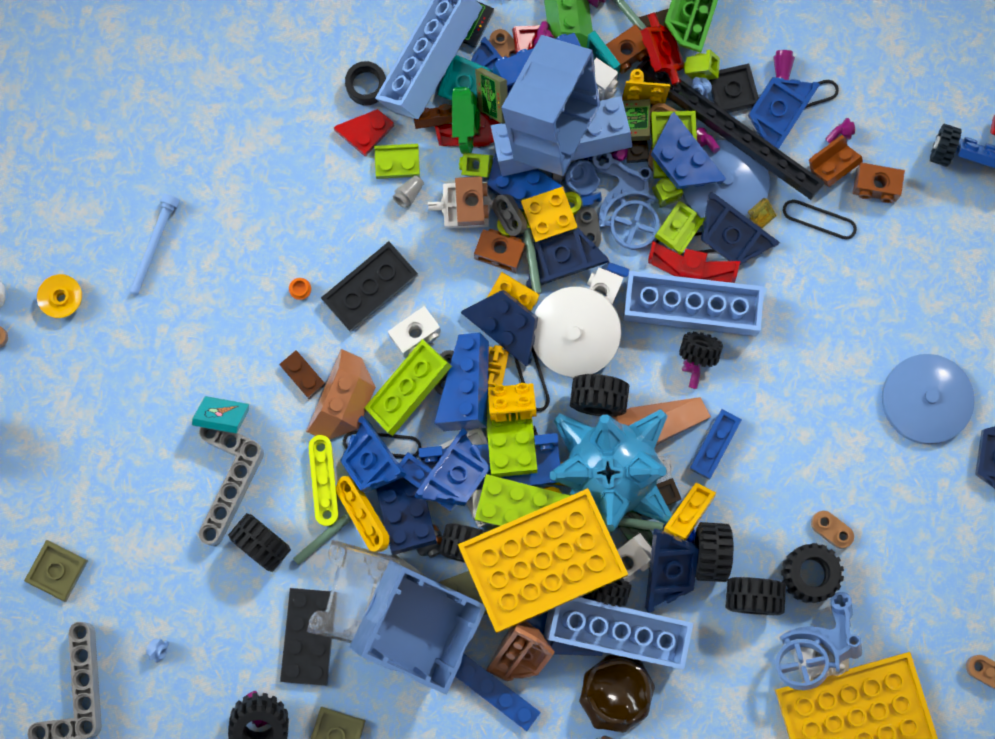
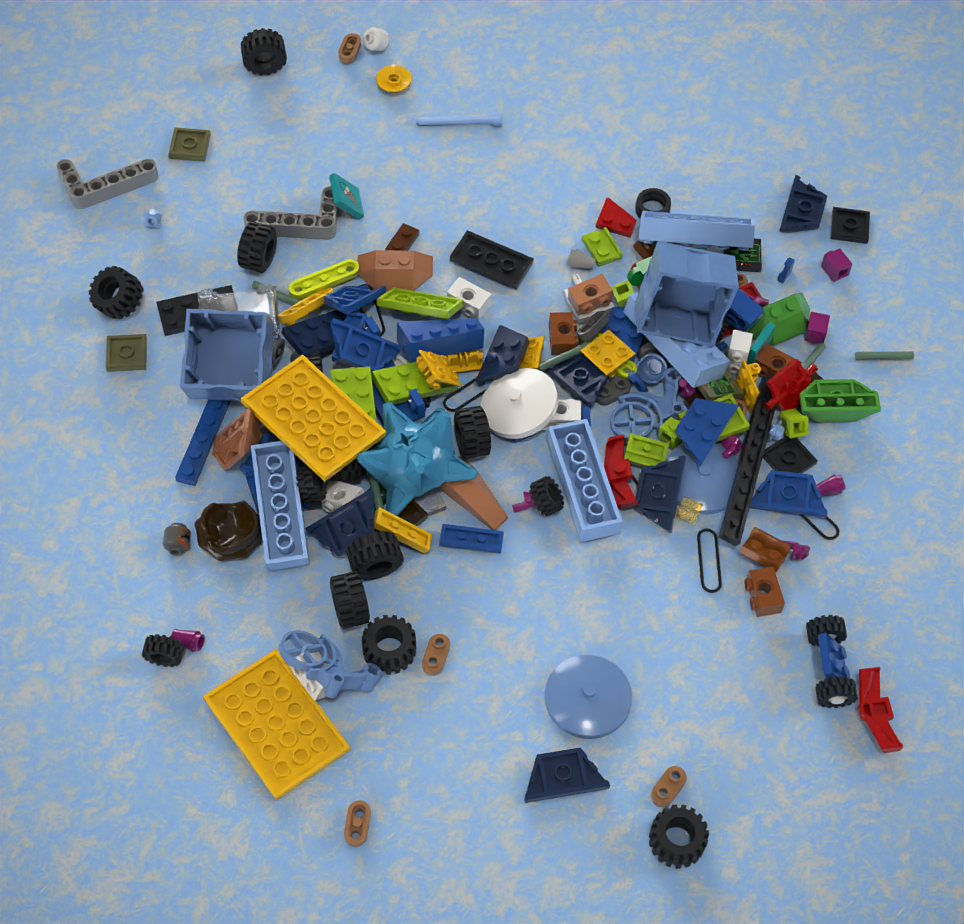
camera: 65 degrees right, 20 degrees down
orange plate [289,278,311,300] -> none

